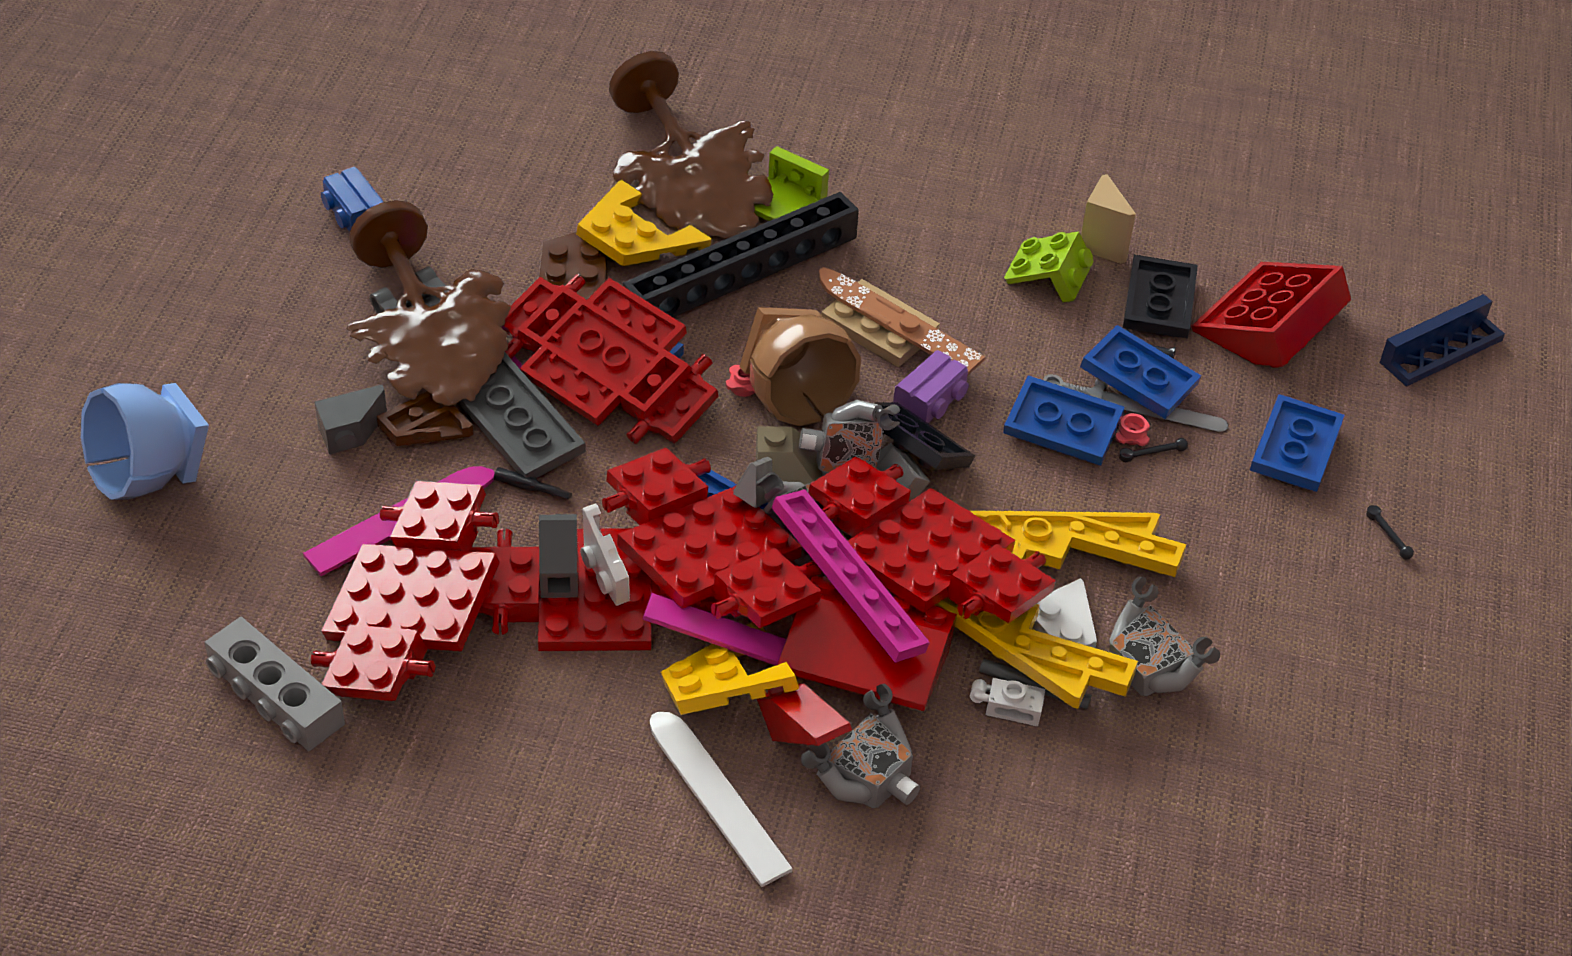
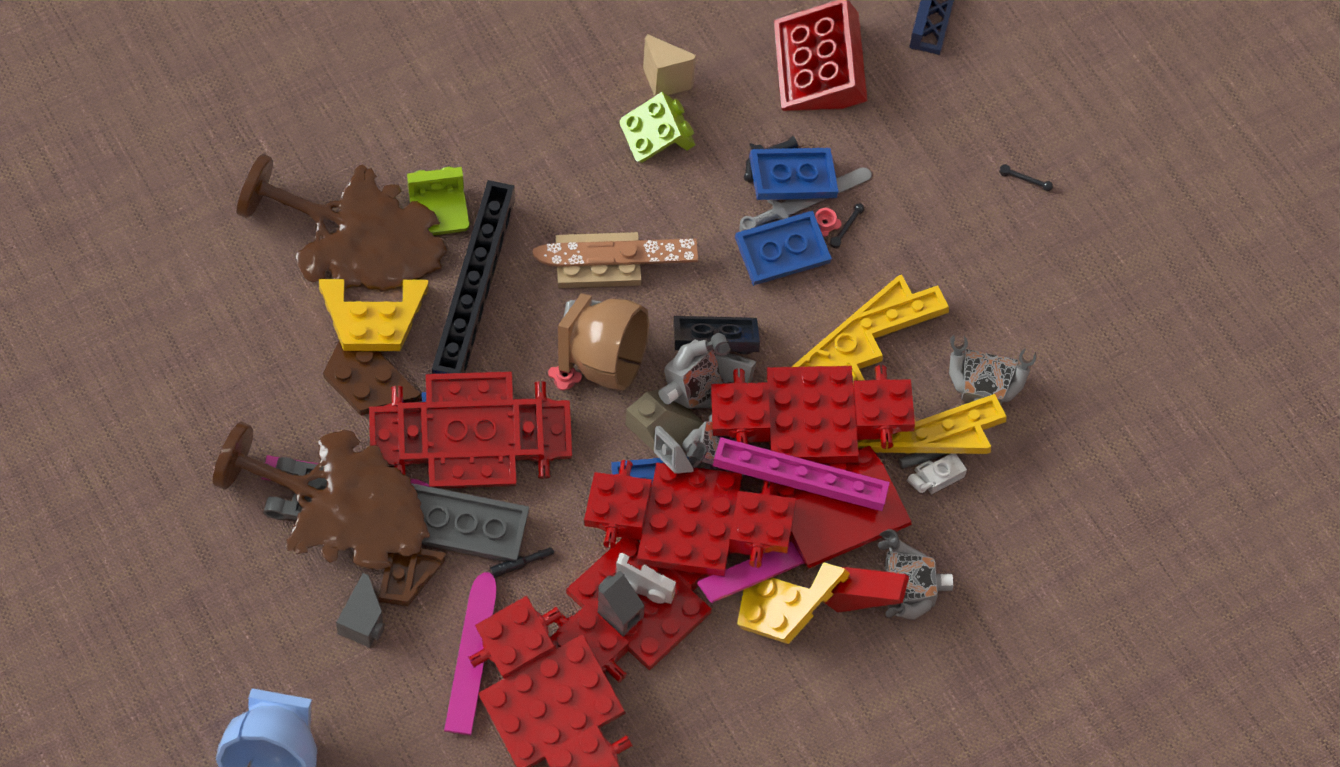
camera: 45 degrees left, 15 degrees up
brick [321,167,383,232] -> none
white piece [650,712,793,887] -> none
medium lavender brick [893,350,969,423] -> none
white wing [1033,578,1097,648] -> none
black plate [1122,254,1198,339] -> none
blue plate [1250,394,1345,492] -> none

